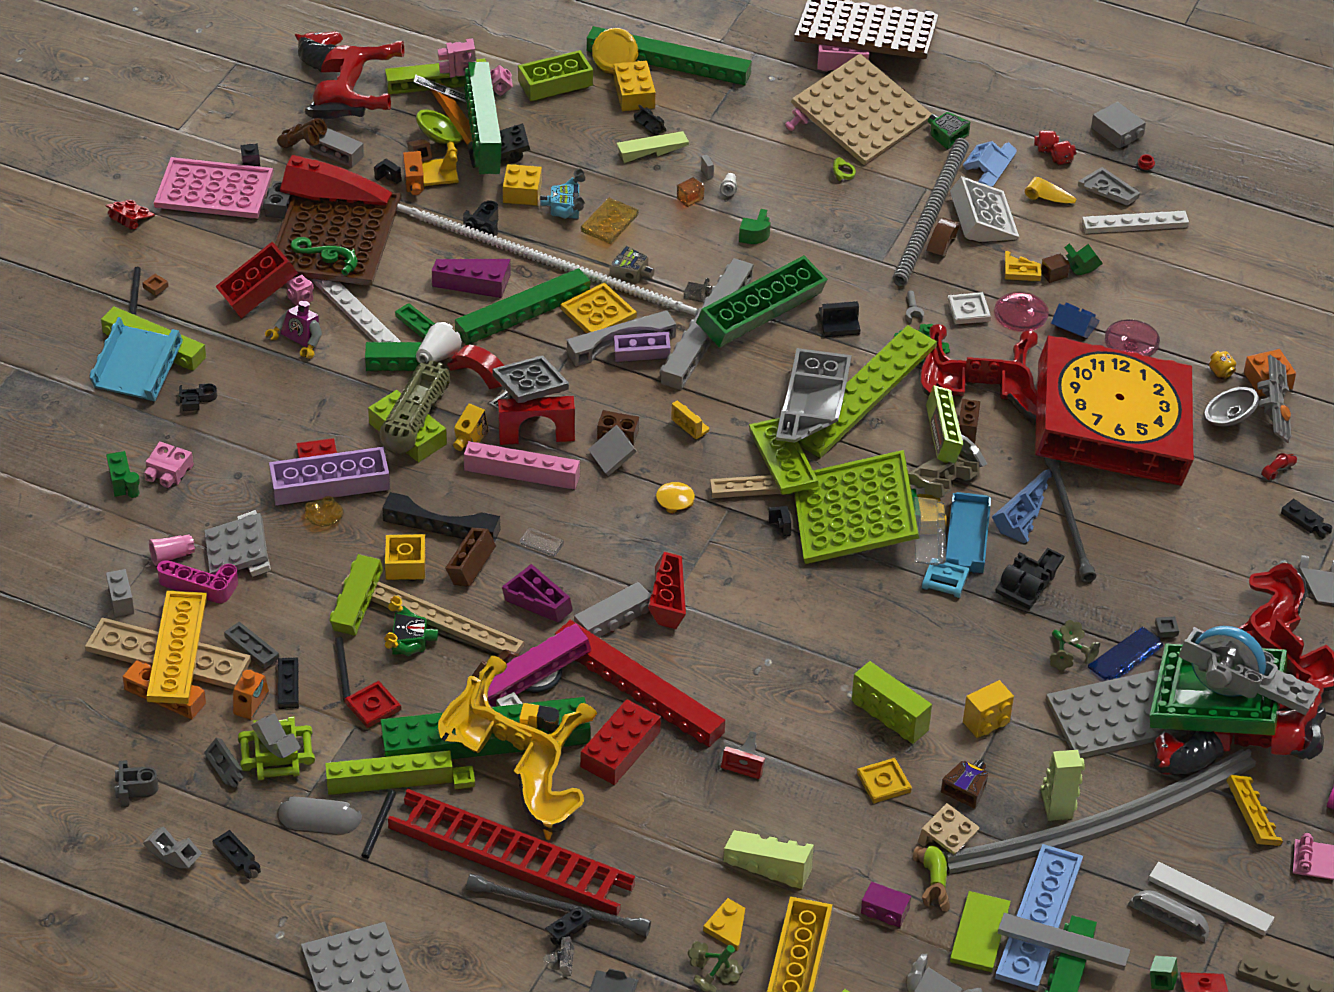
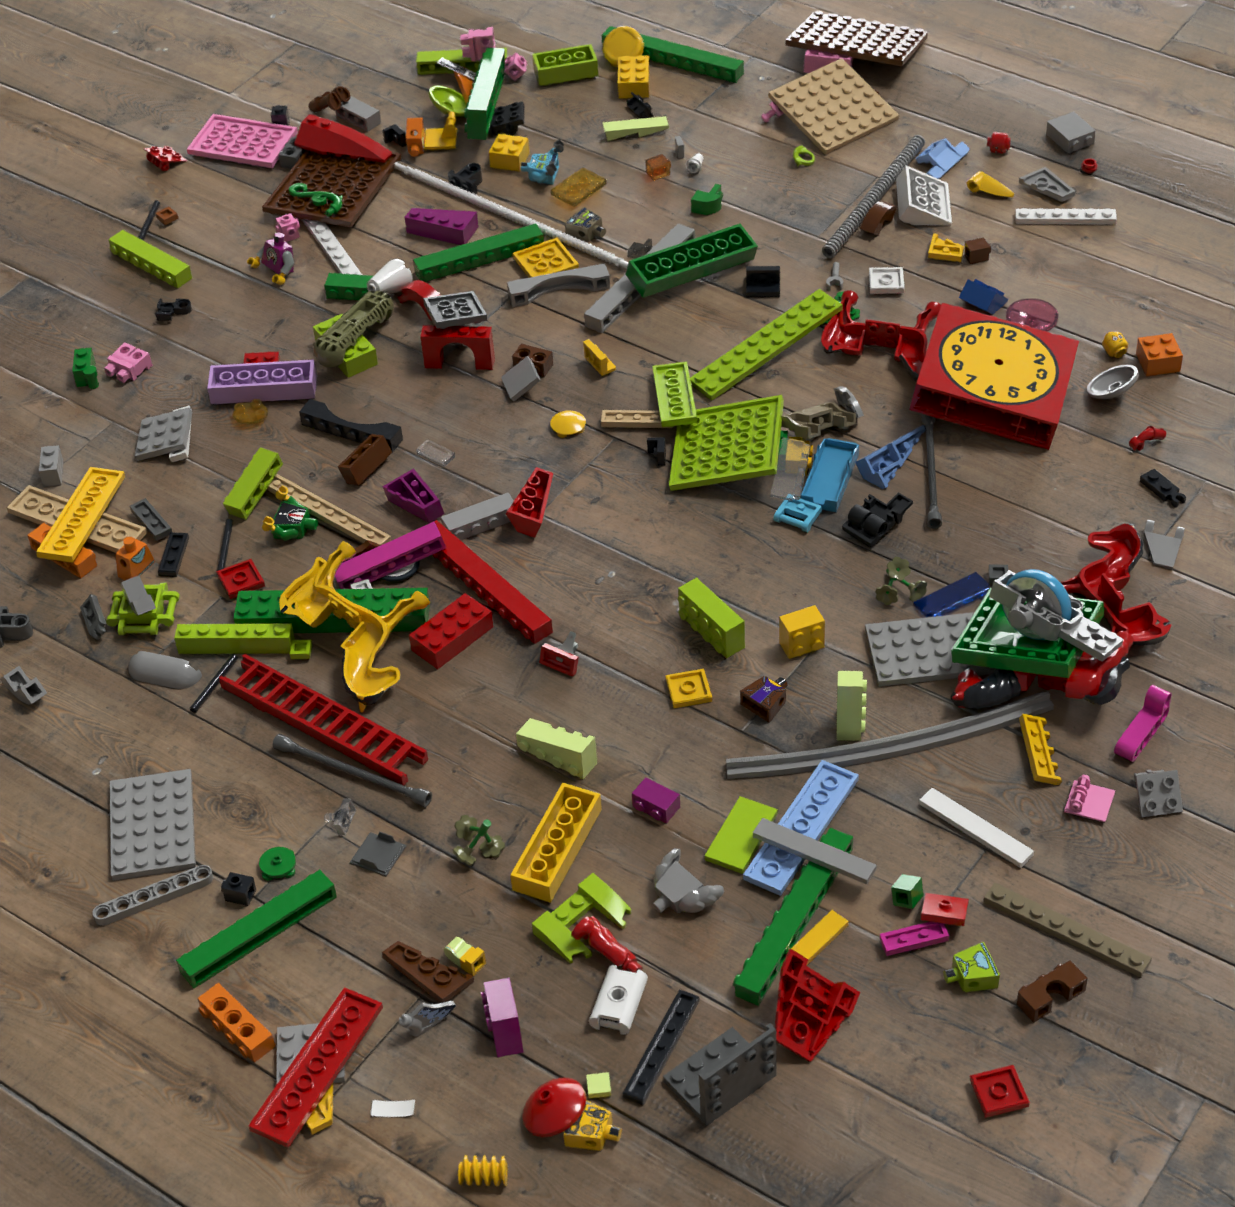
camera: 15 degrees right, 0 degrees up
medium azure panel [90,317,183,401] -> none
bright pink plant [149,535,195,566] -> none
dark pink beam [157,560,238,604] -> none
black plate [212,830,261,879] -> none
red brick [215,242,298,318] -> none
red animal [295,31,405,119] -> none
yellow brick [385,534,426,580] -> none
green plate [395,303,435,339] -> none
reddish brown brick [407,139,433,162] -> none
yellow torso [453,403,489,451] -> none
bright pink brick [464,441,580,490] -> none
leg [520,703,559,732] -> none
black hinge [545,906,592,945] -> none
lavender brick [614,332,671,362] -> none
yellow wing [703,898,745,951] -> none
light grey slope [776,348,852,442] -> none
piece [913,845,950,912] -> none
tan bracket [918,803,979,855] -> none
lime brick [926,385,963,463] -> none
green torso [928,112,971,150] -> none
reddish brown brick [959,399,981,443] -> none
clear pink dish [994,292,1049,331] -> none
red head [1050,141,1077,165] -> none
green brick [1064,243,1103,275] -> none
light grey brick [1128,890,1209,943] -> none
light grey piece [1257,355,1292,443] -> none

